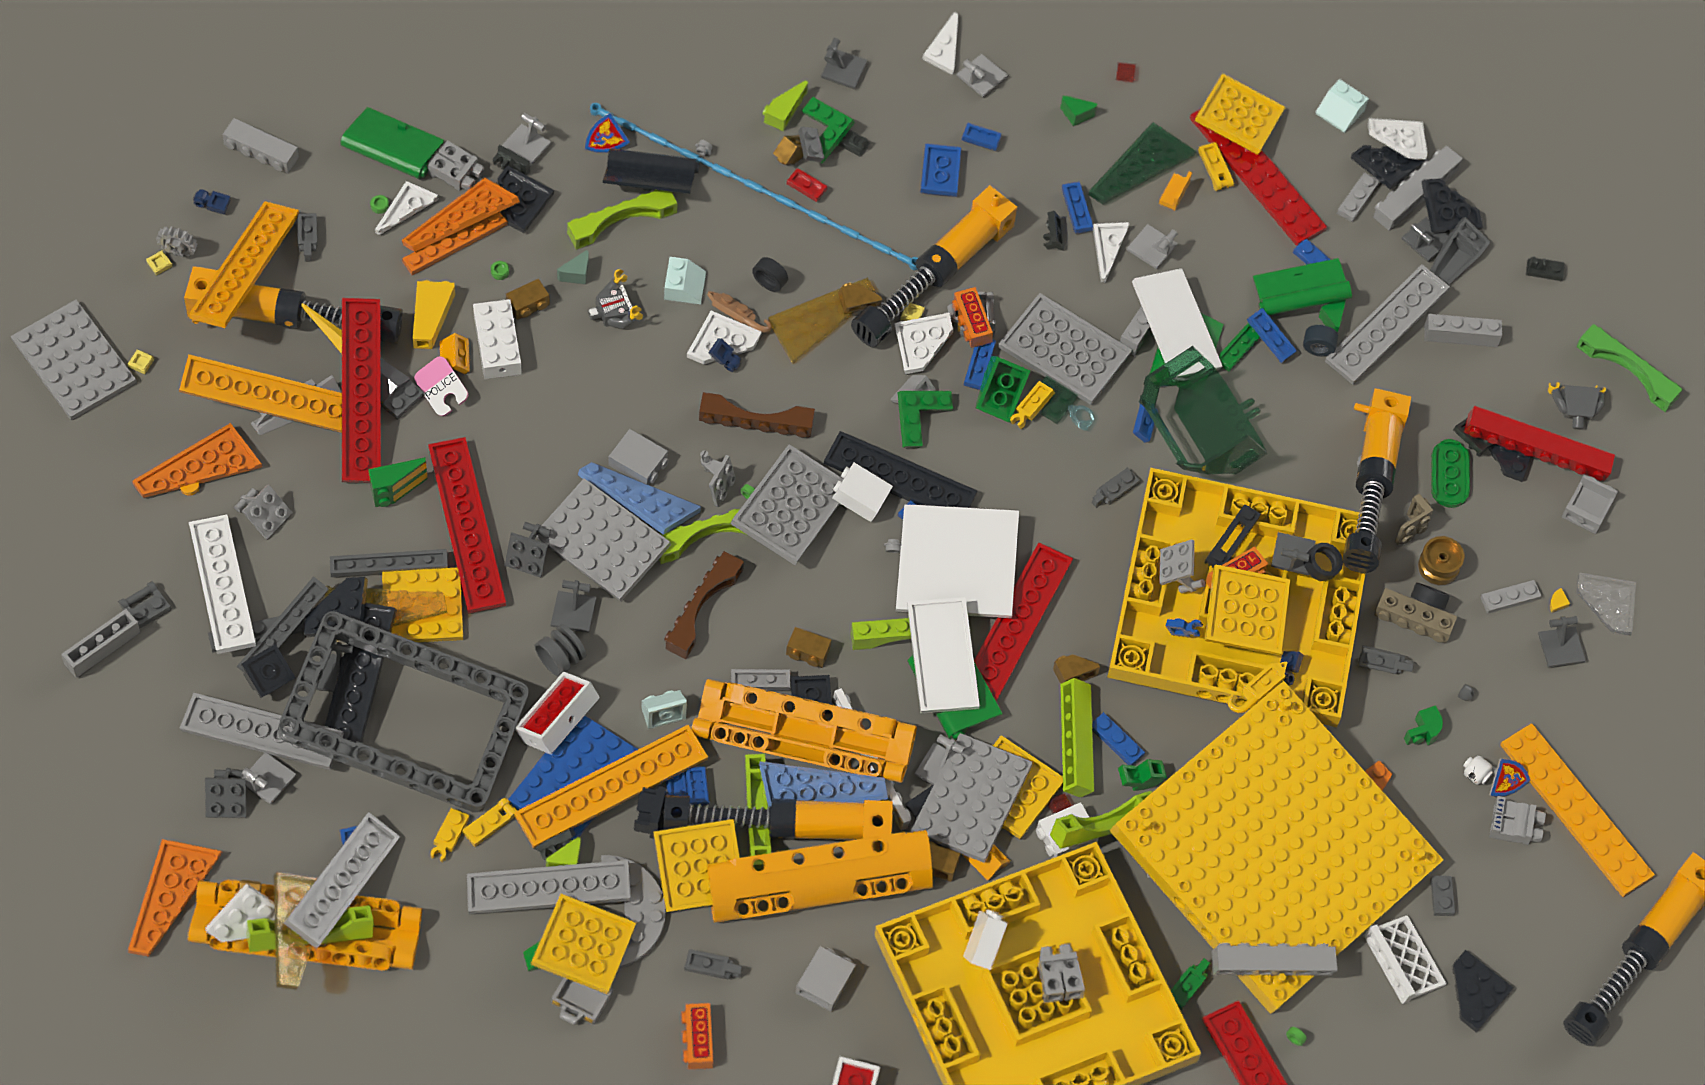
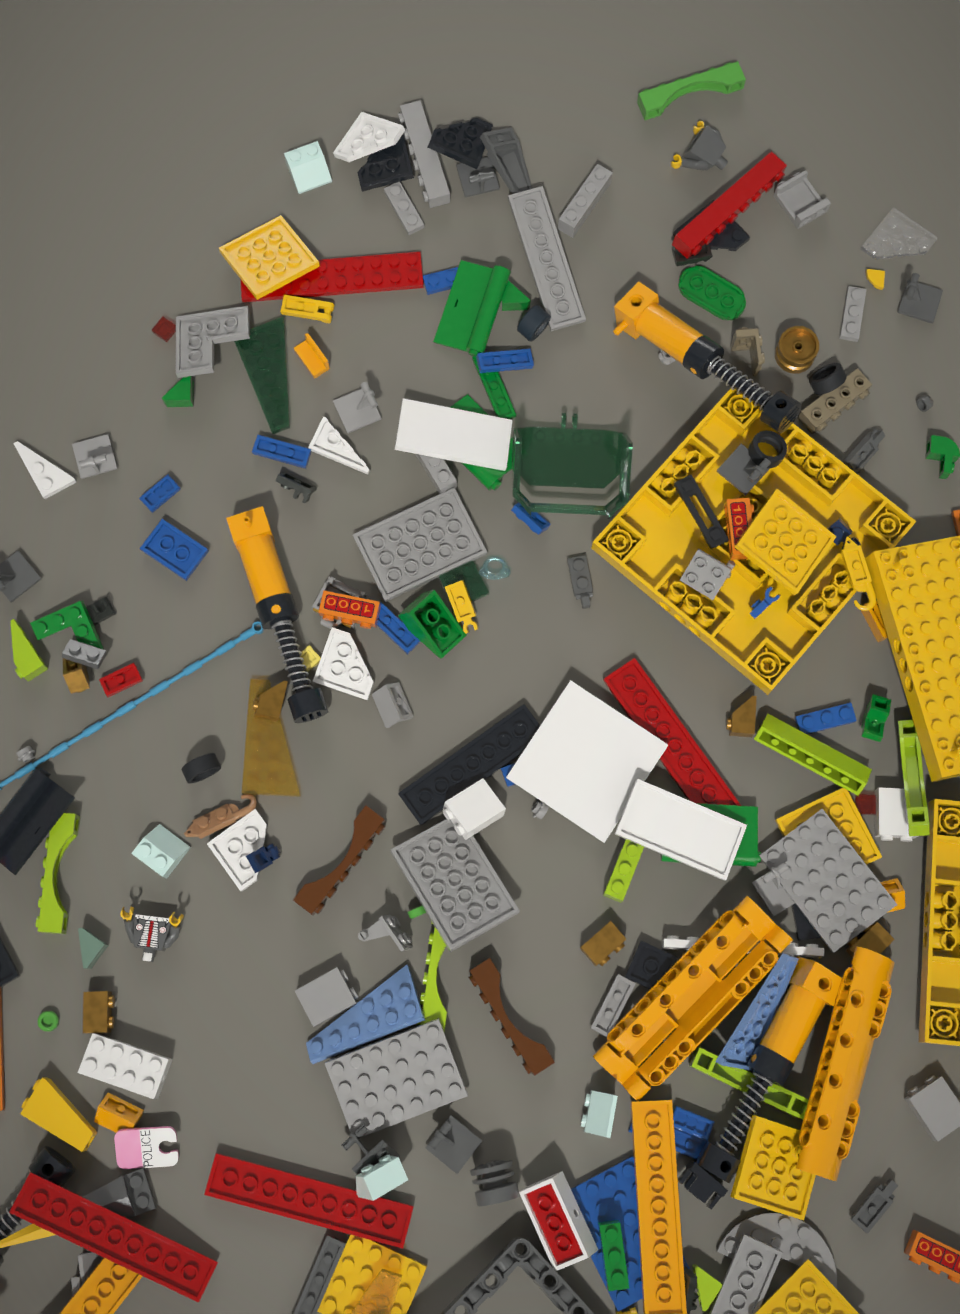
camera: 55 degrees left, 15 degrees up
green slope [368,457,428,507] -> none
green plate [897,391,953,448] -> none
pearl dark grey plate [1526,257,1565,282] -> none
none -> light grey plate [176,306,250,378]
none -> light aqua slope [356,1154,408,1201]
none -> green brick [598,1220,629,1291]

